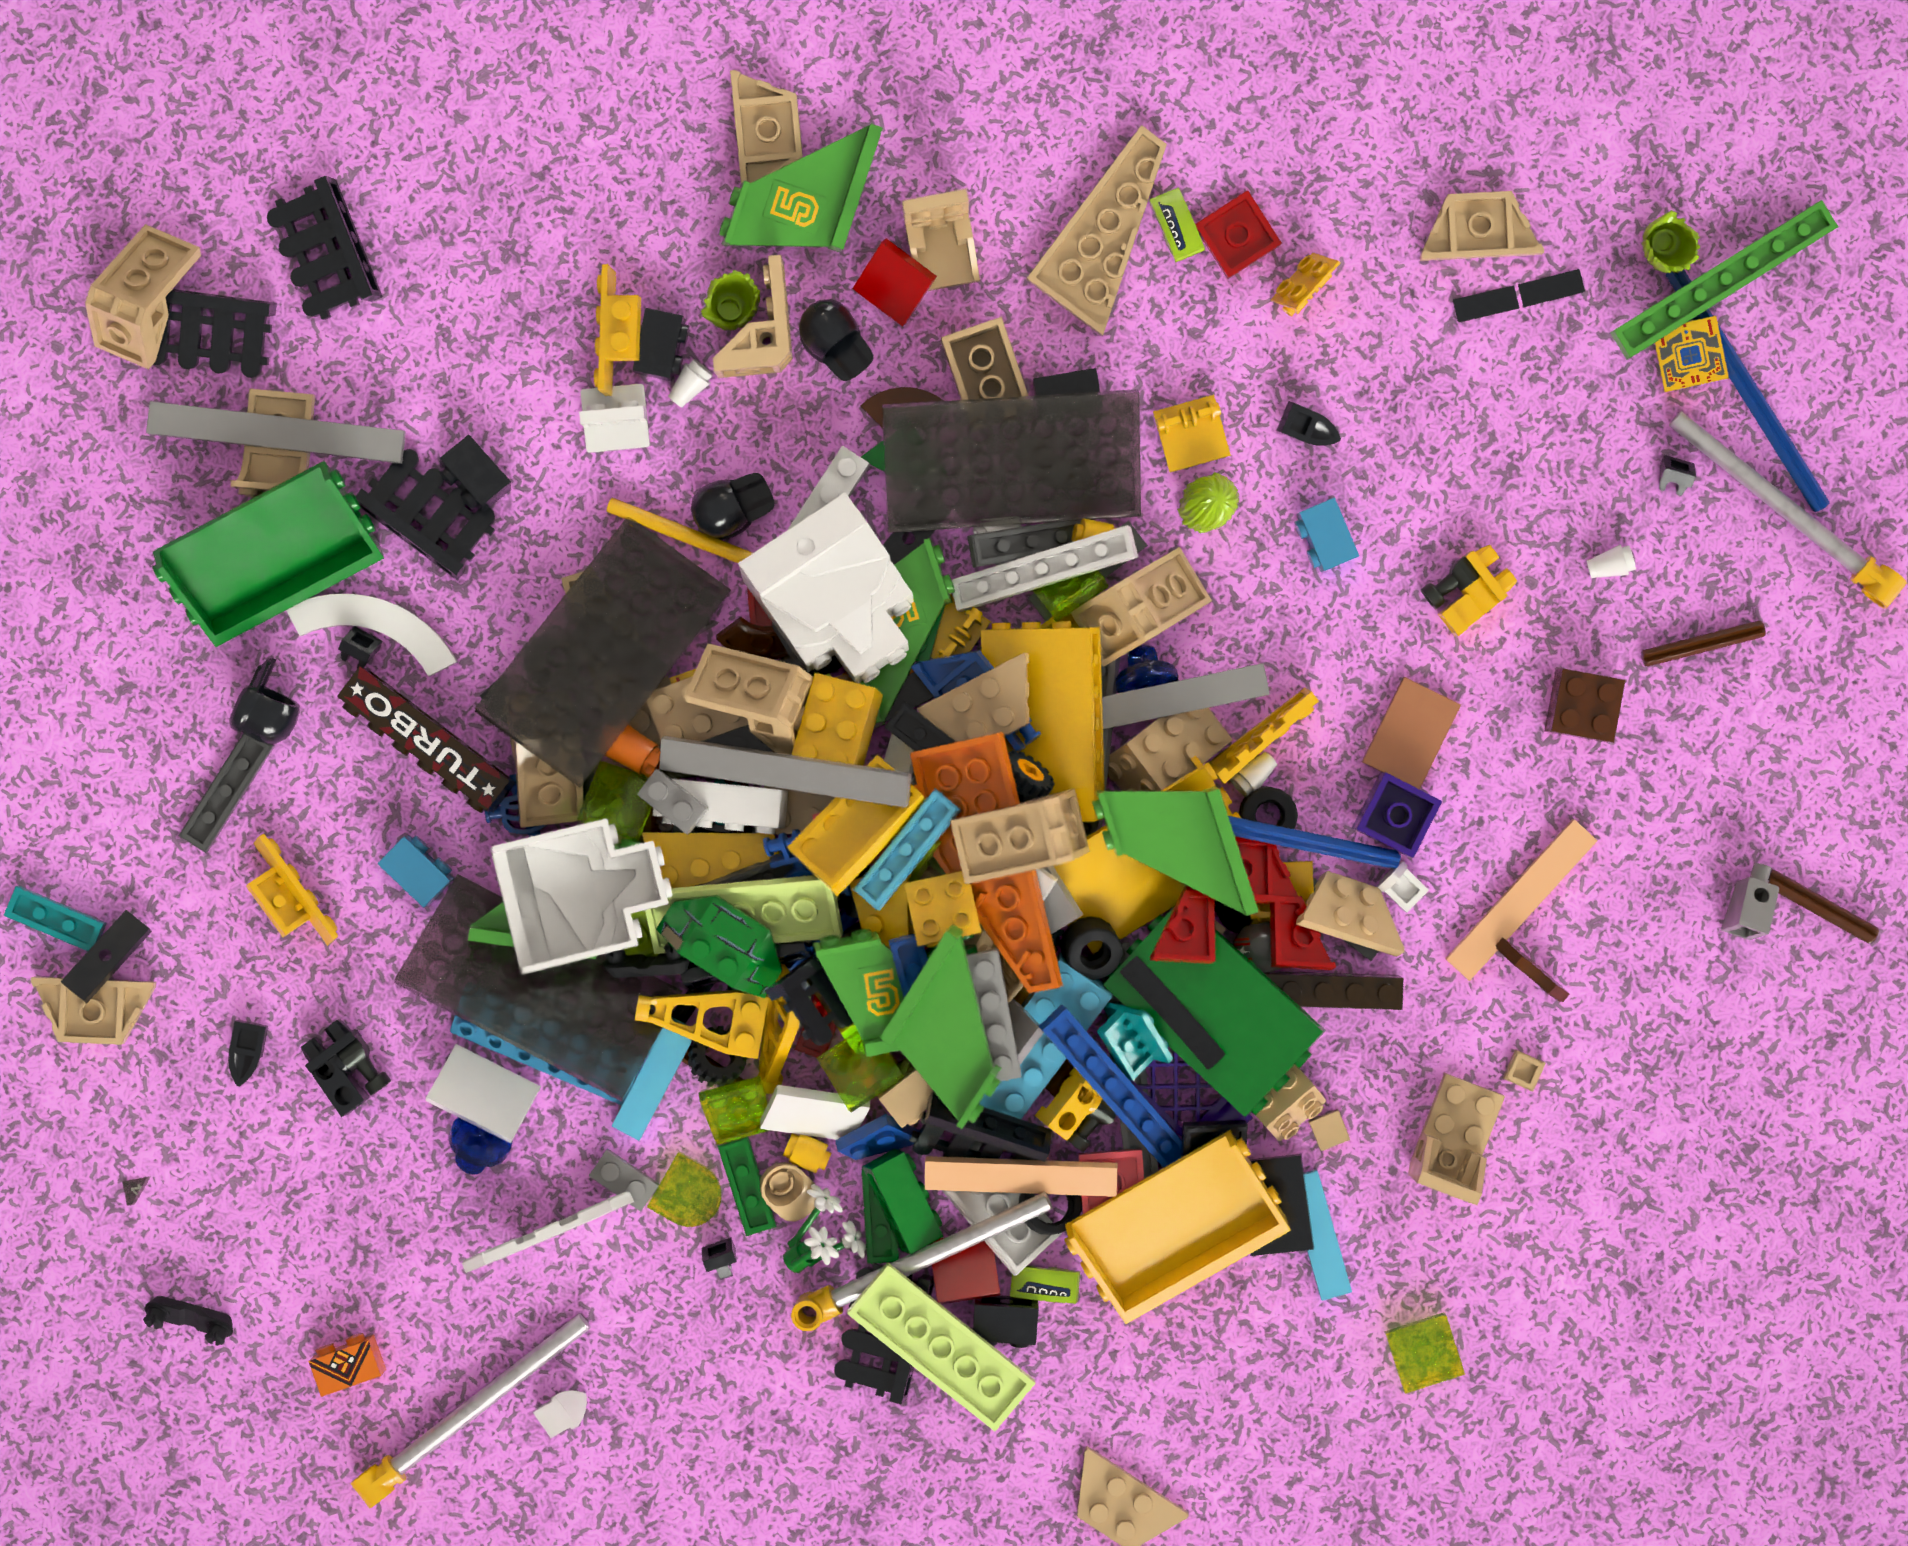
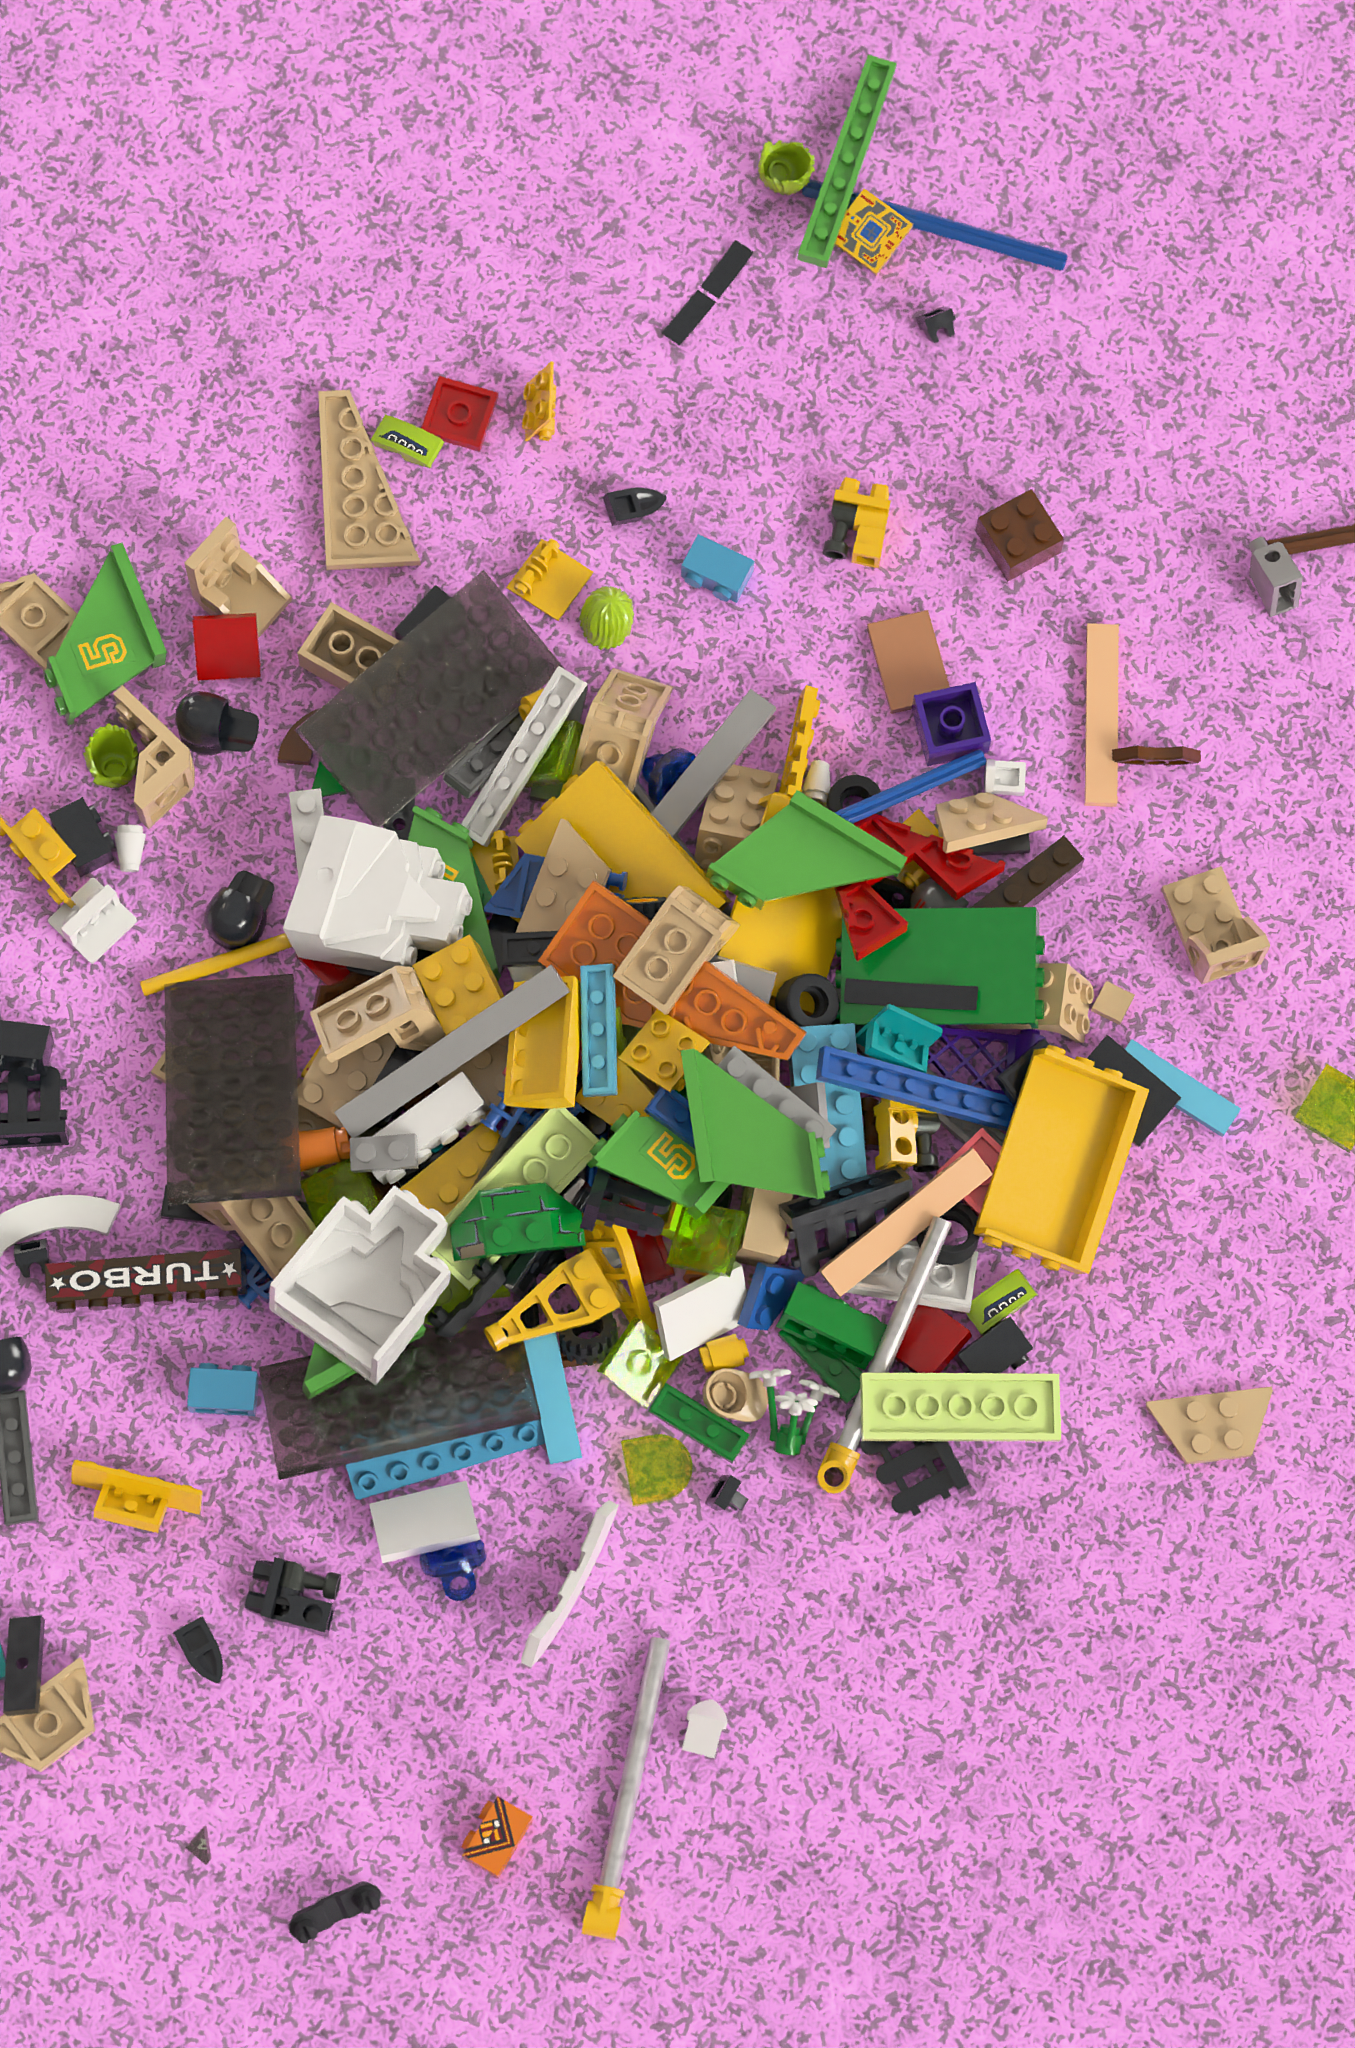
camera: 45 degrees left, 15 degrees down
light grey plate [589,1148,659,1212] -> none
tan wing [1420,191,1544,261] -> none
tan tile [1503,1049,1546,1092] -> none
white cone [1586,544,1636,579] -> none
reddish brown axle [1641,621,1766,666] -> none
flat silver piece [1669,411,1907,609] -> none

